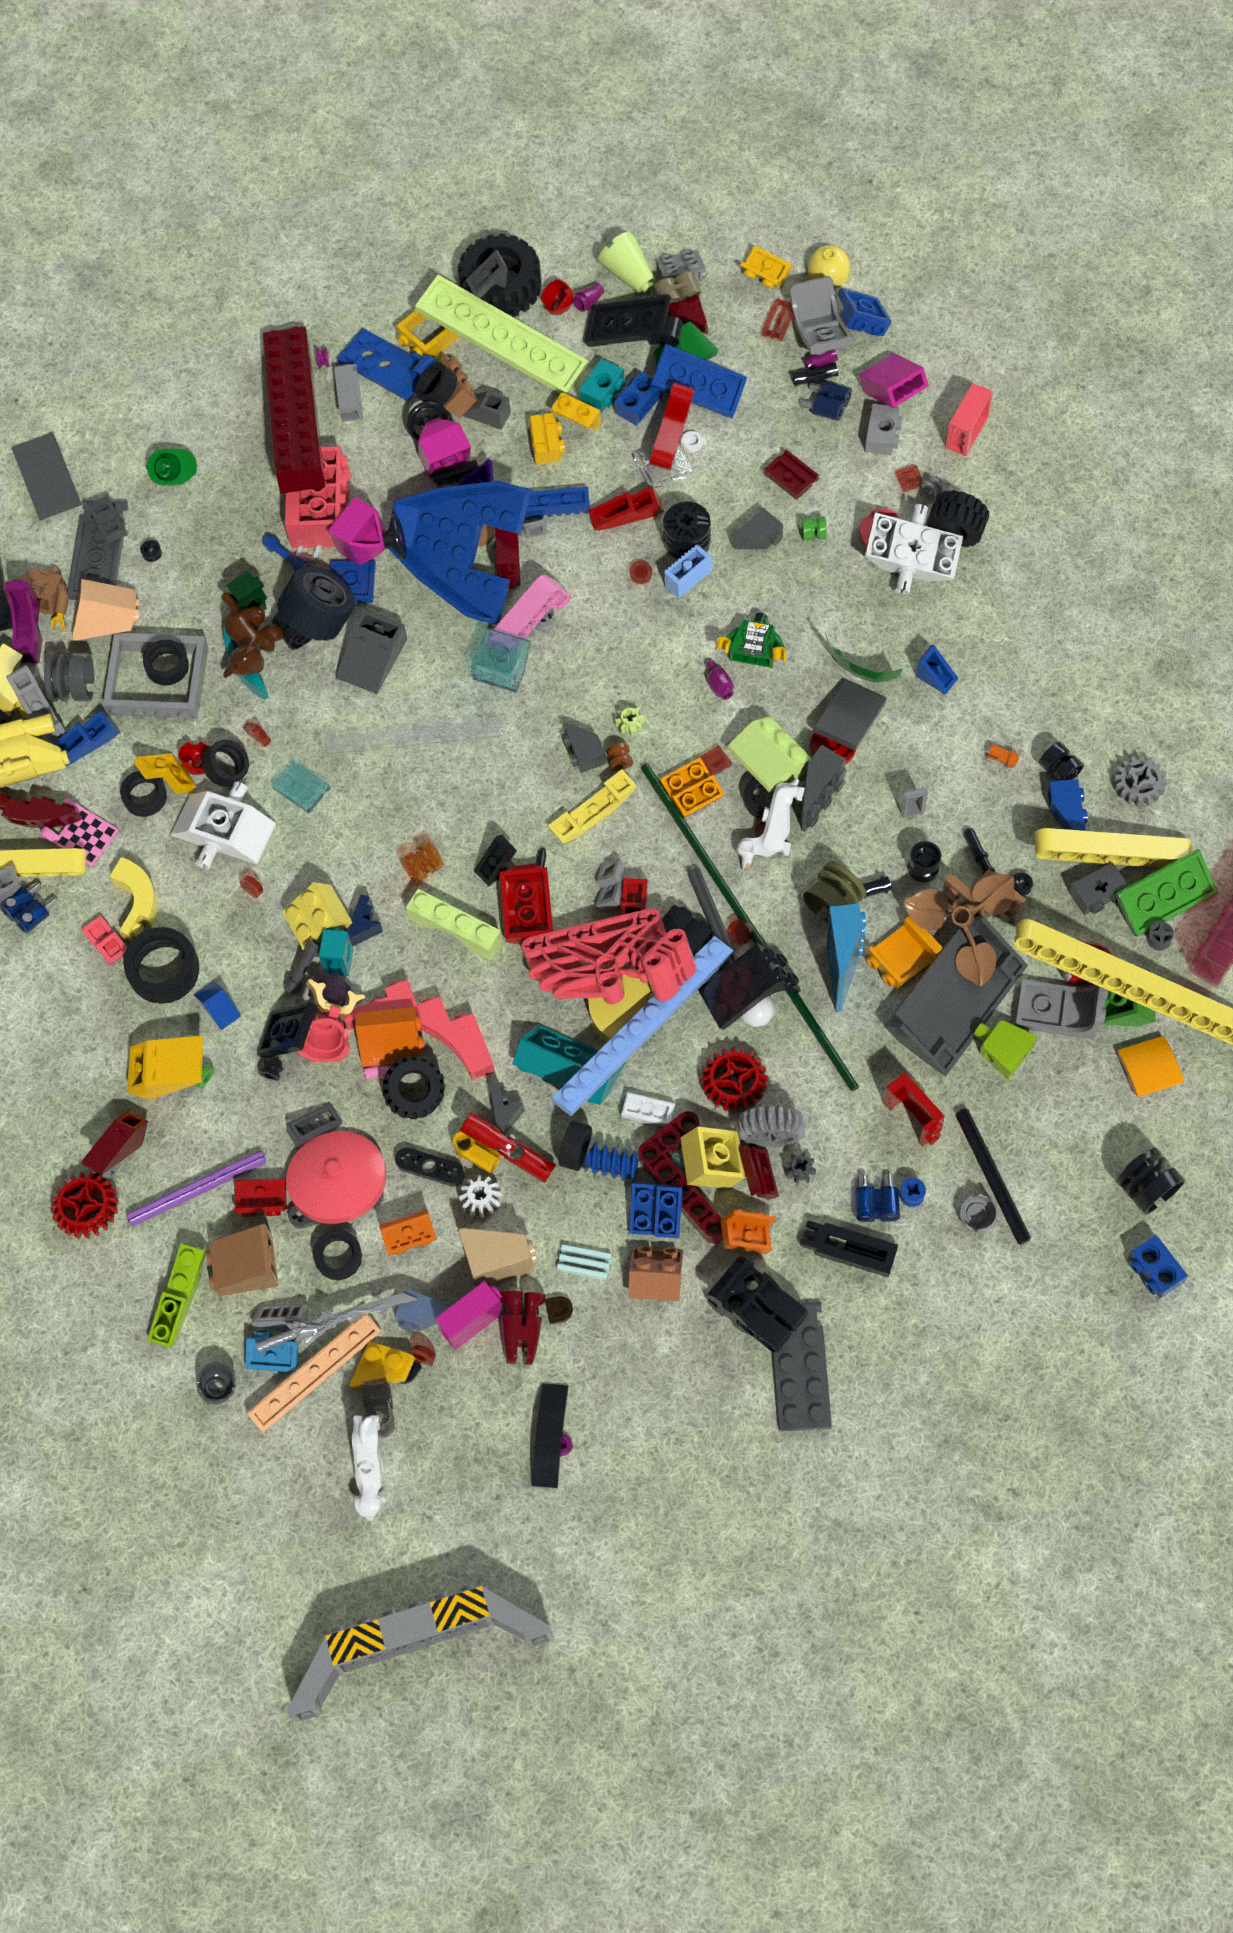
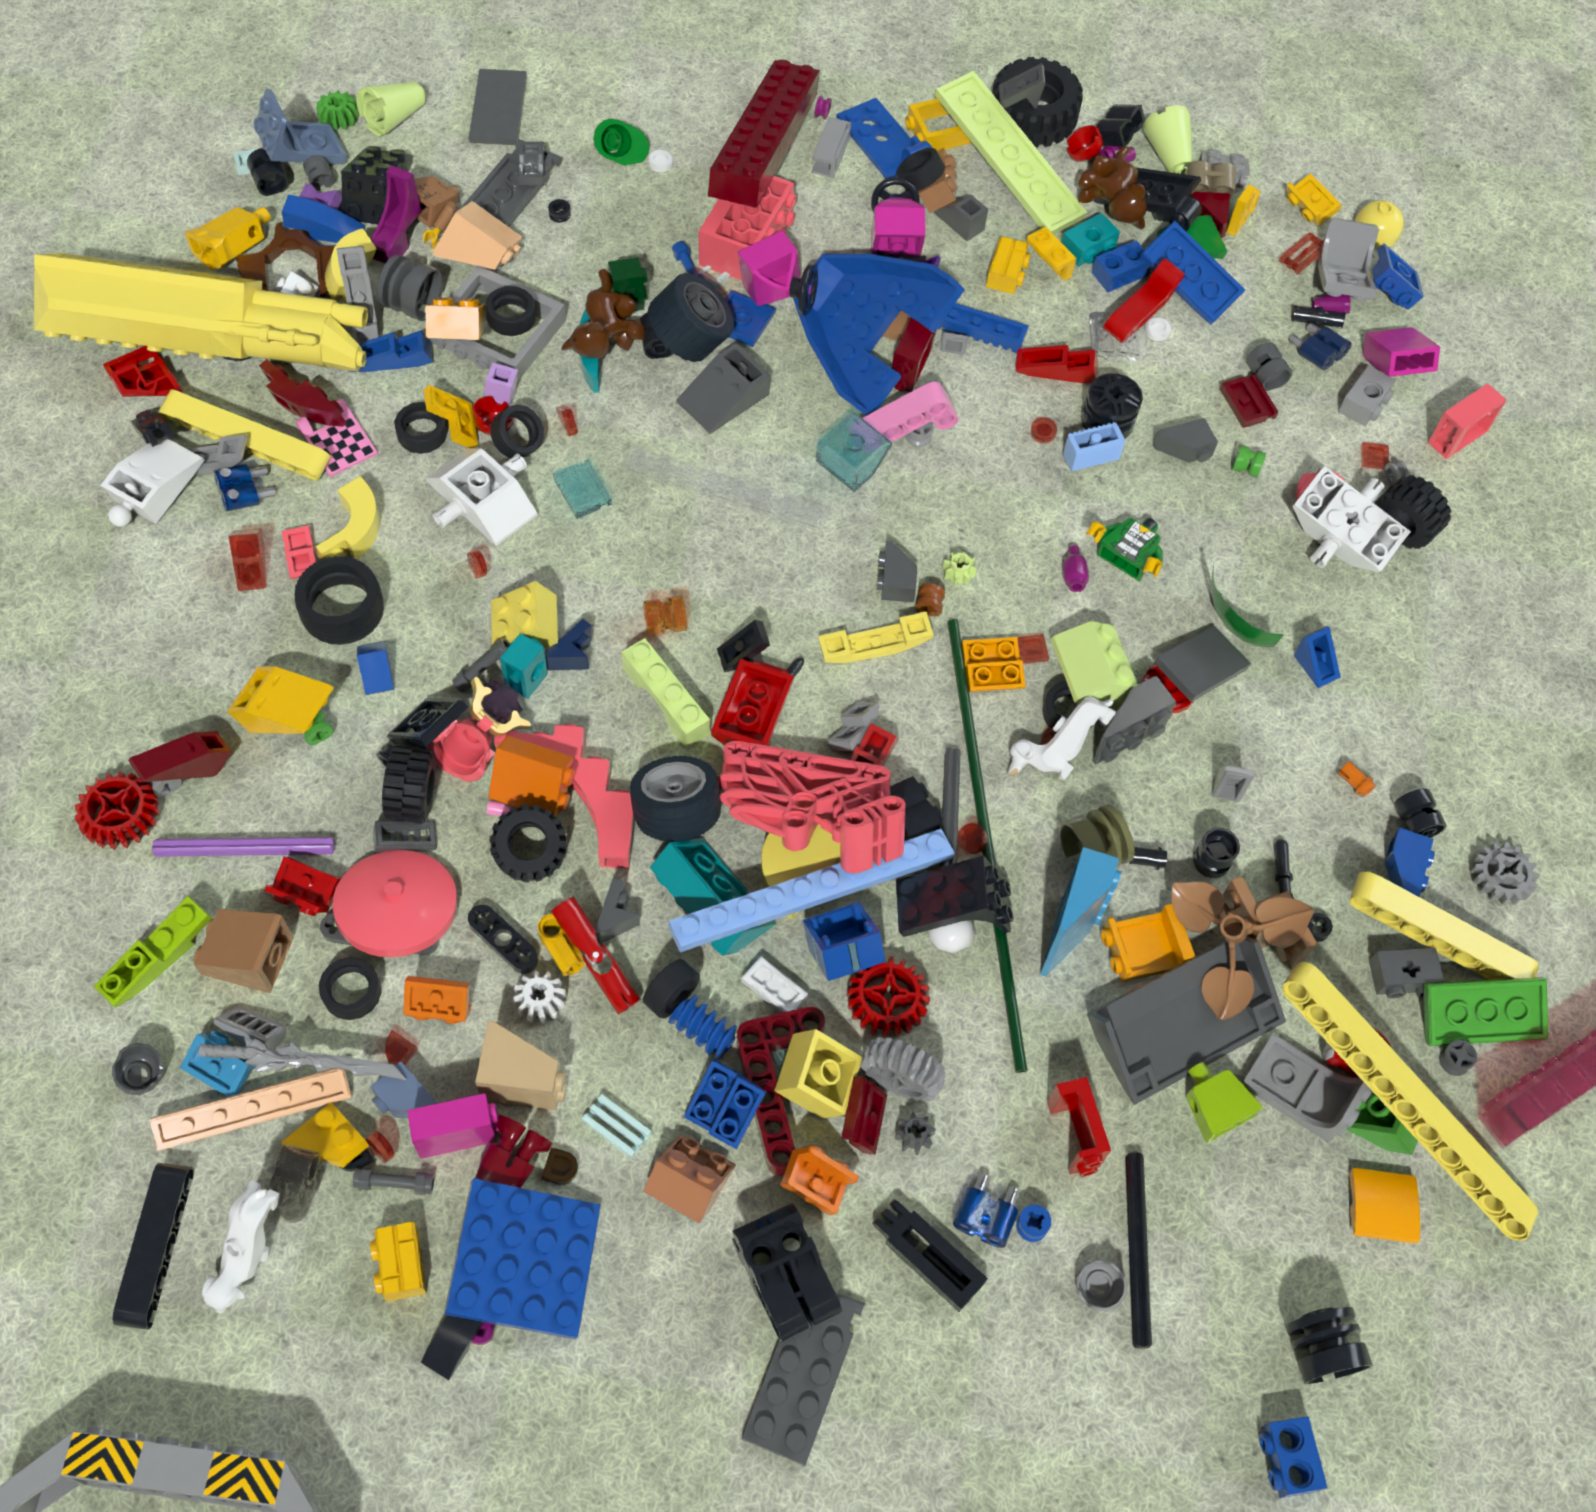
camera: 15 degrees right, 5 degrees down
none -> black beam [112,1163,194,1330]
none -> clear red slope [228,528,266,591]
none -> dark grey bar [353,1167,435,1195]
none -> yellow brick [370,1222,426,1302]
none -> black tyre [382,746,436,824]
none -> clear red tile [385,1030,418,1066]
none -> slope [425,297,486,340]
none -> blue plate [443,1178,600,1339]
none -> lavender brick [484,363,518,407]
none -> black wheel [630,756,721,842]
none -> white tile [649,150,673,172]
none -> blue container [803,902,885,981]
none -> reddish brown animal [1078,146,1147,230]
none -> black brick [1096,104,1145,146]
none -> yellow tile [1226,184,1261,236]
none -> dark grey wheel [1246,342,1293,391]

